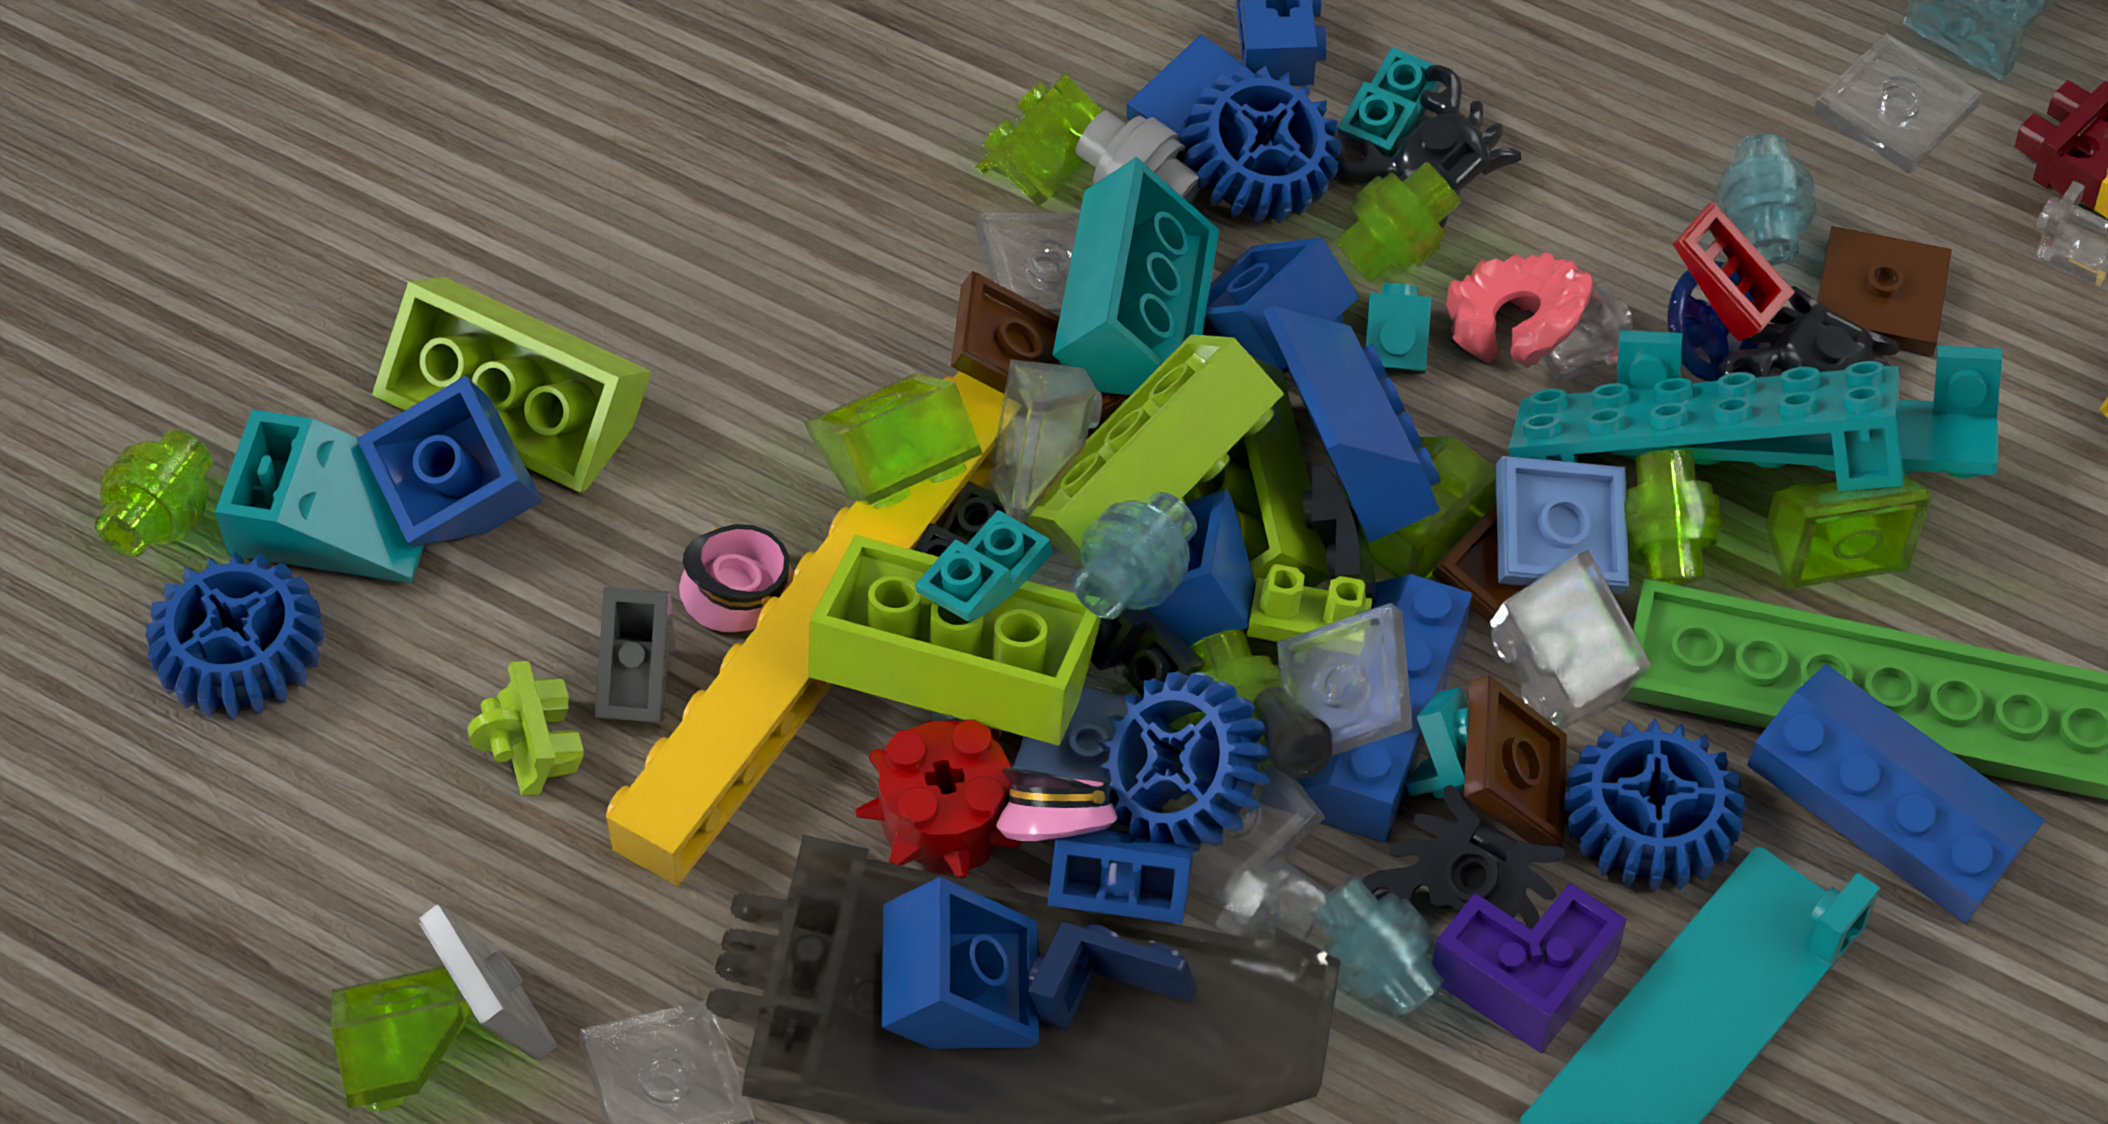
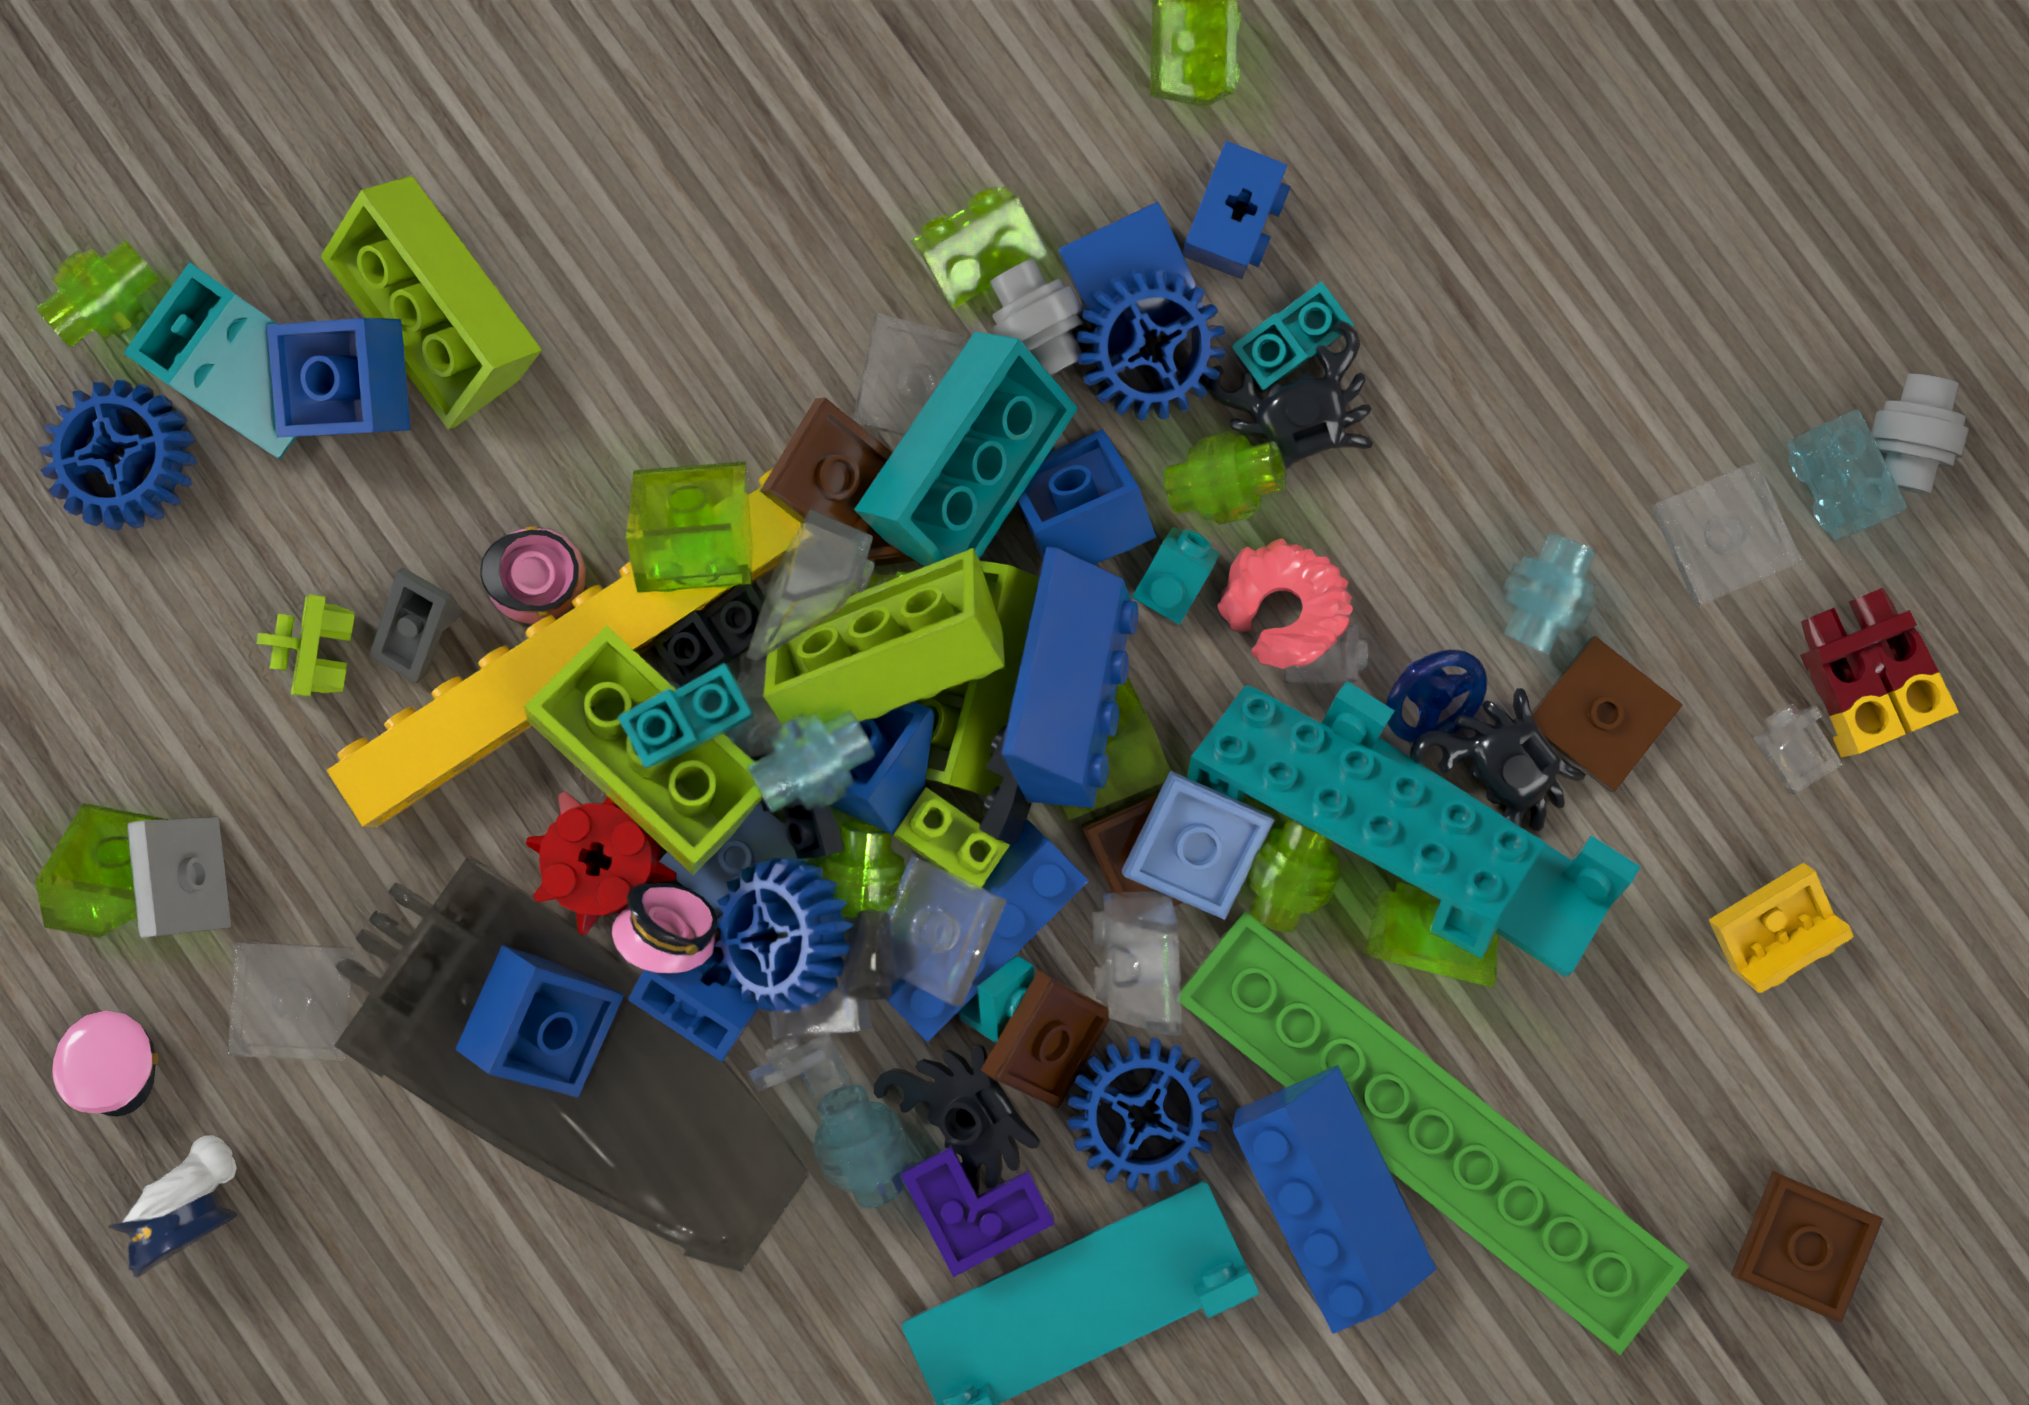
camera: 25 degrees right, 30 degrees up
dark blue bracket [1028,921,1198,1031] -> none
red slope [1673,201,1795,341] -> none

